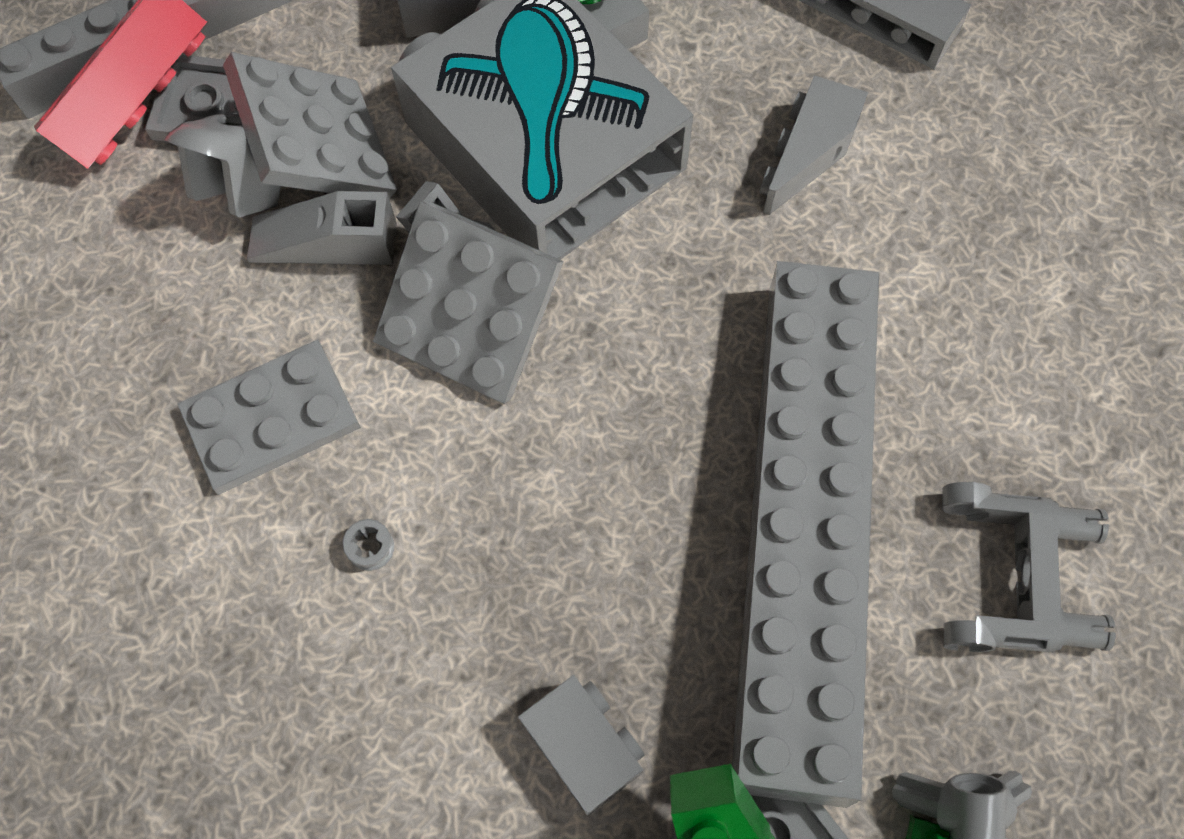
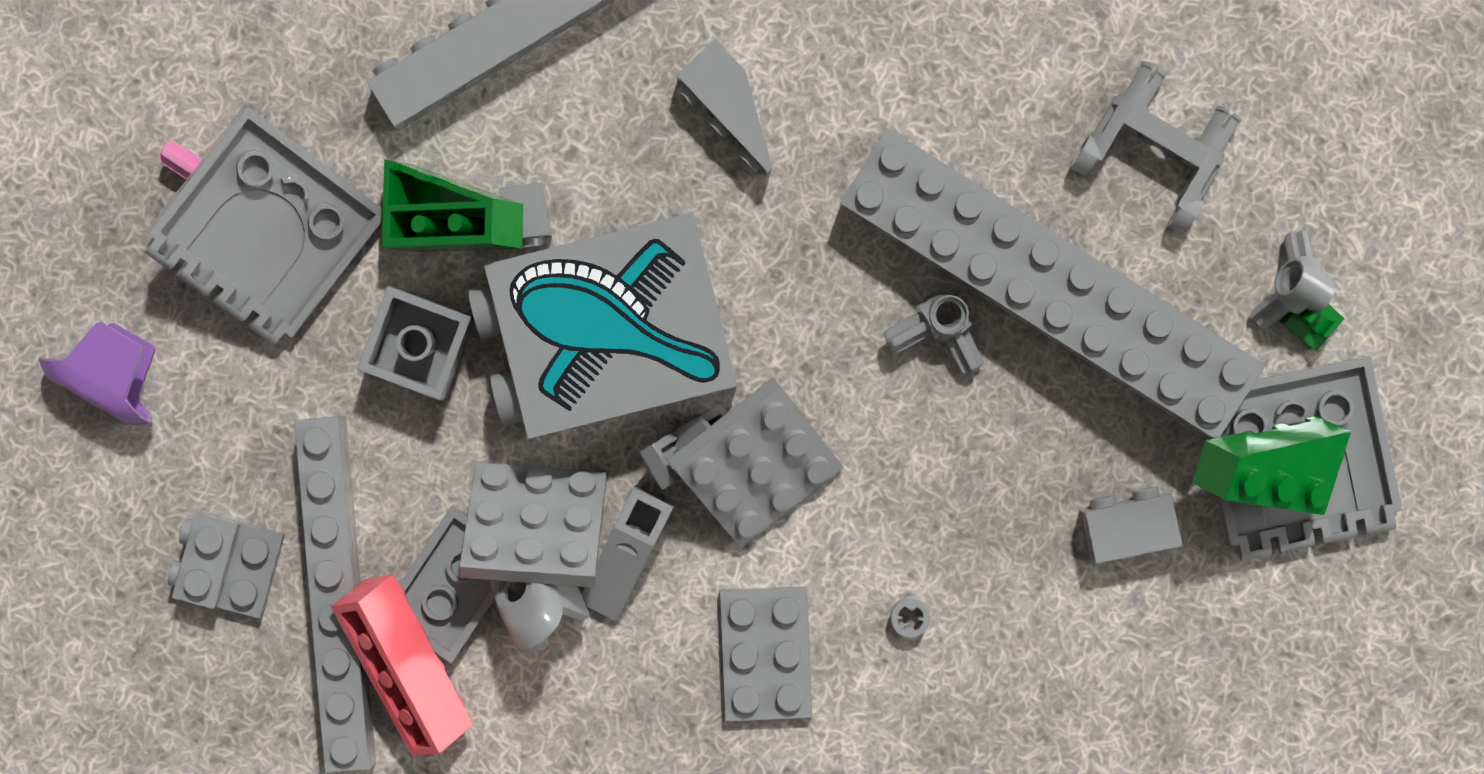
camera: 60 degrees left, 20 degrees up
none -> light grey axle [884,291,983,374]

